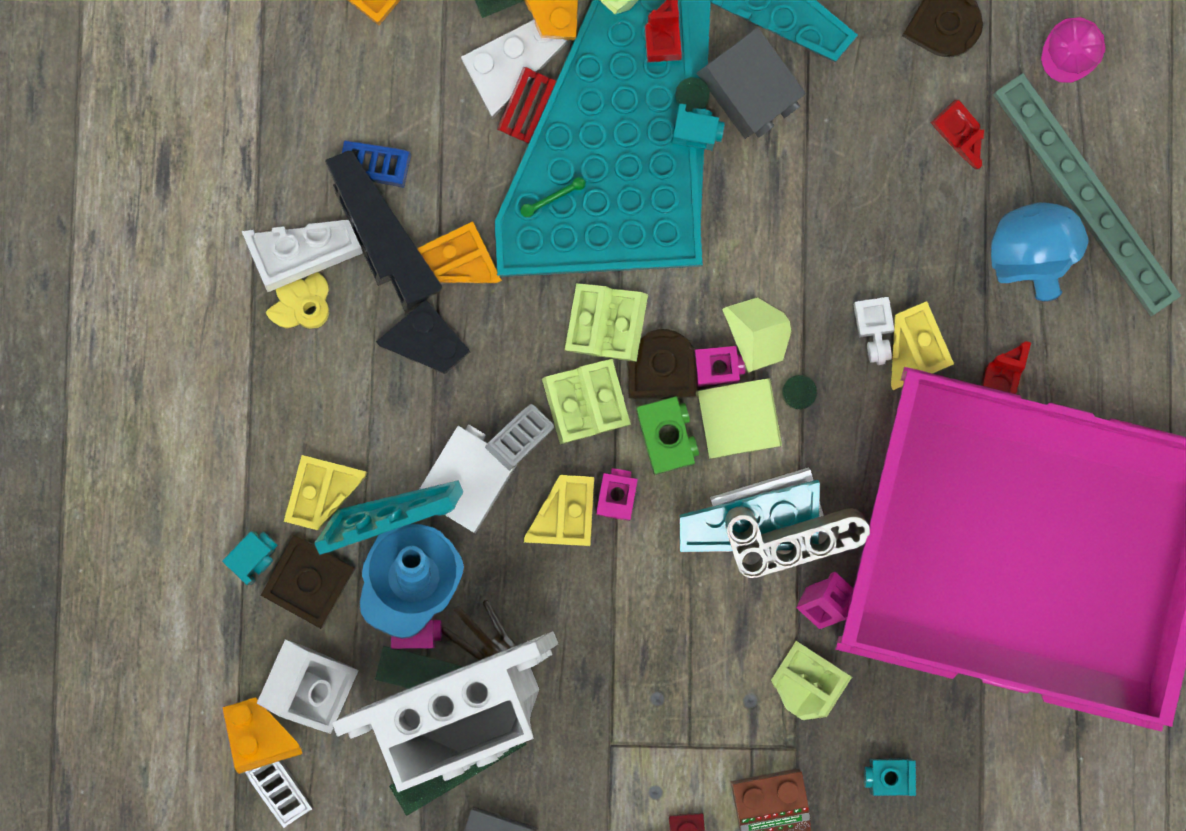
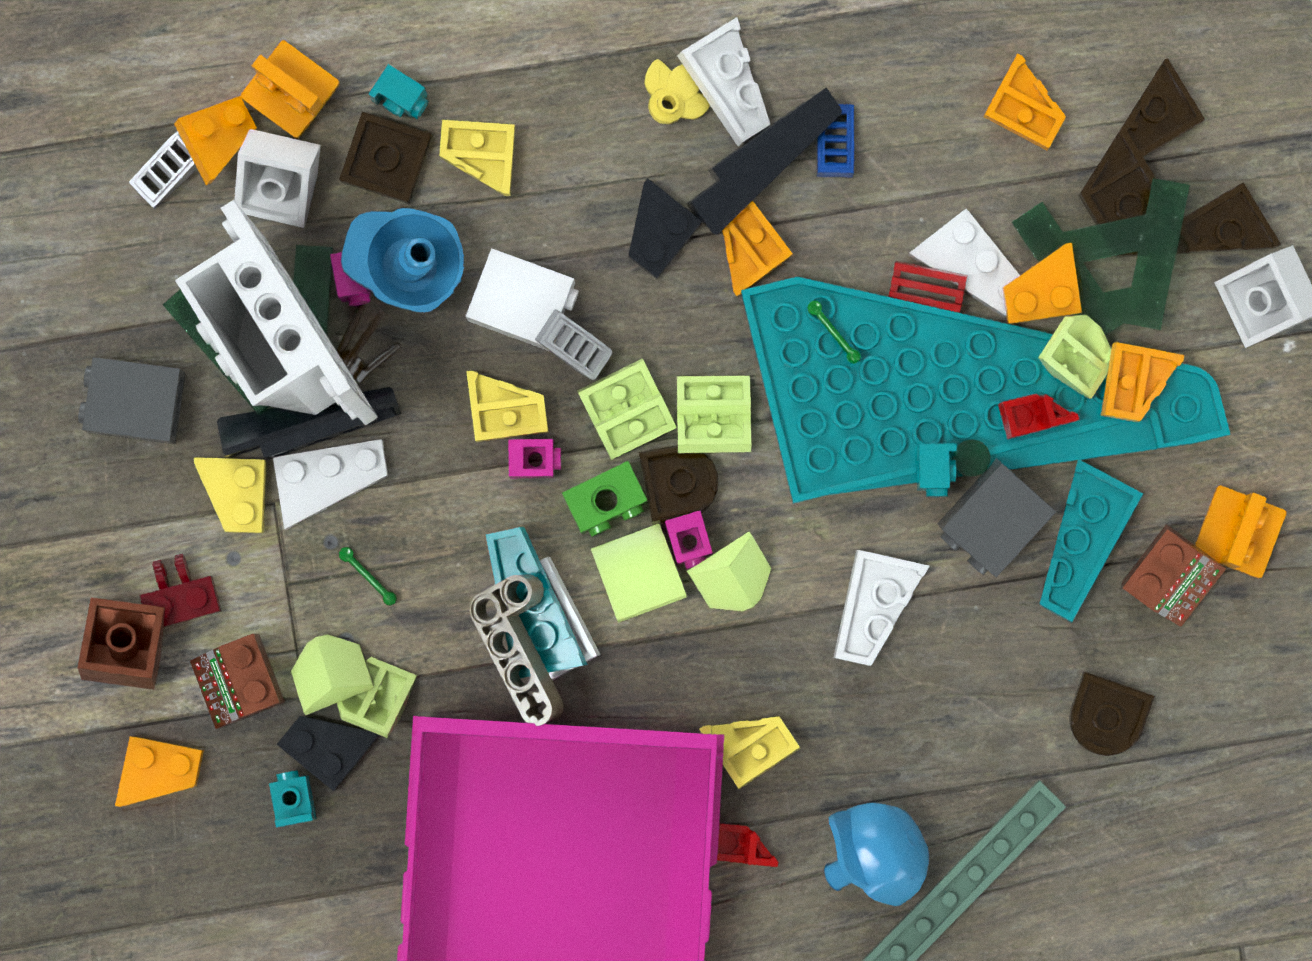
camera: 85 degrees right, 0 degrees up
teal wing [314,480,463,555] -> none
clear green tile [782,375,817,410] -> none
dark pink brick [796,572,854,629] -> none
white plate [853,297,894,365] -> none
red slope [930,100,984,169] -> none
dark pink piece [1041,17,1106,83] -> none
none -> light yellow wing [194,457,266,534]
none -> black wedge [217,387,401,460]
none -> light orange bracket [240,40,340,139]
none -> white wing [273,439,388,530]
none -> black wing [277,716,380,791]
none -> yellowish green slope [291,635,374,715]
none -> green hinge [339,547,397,606]
none -> white wing [833,550,929,666]

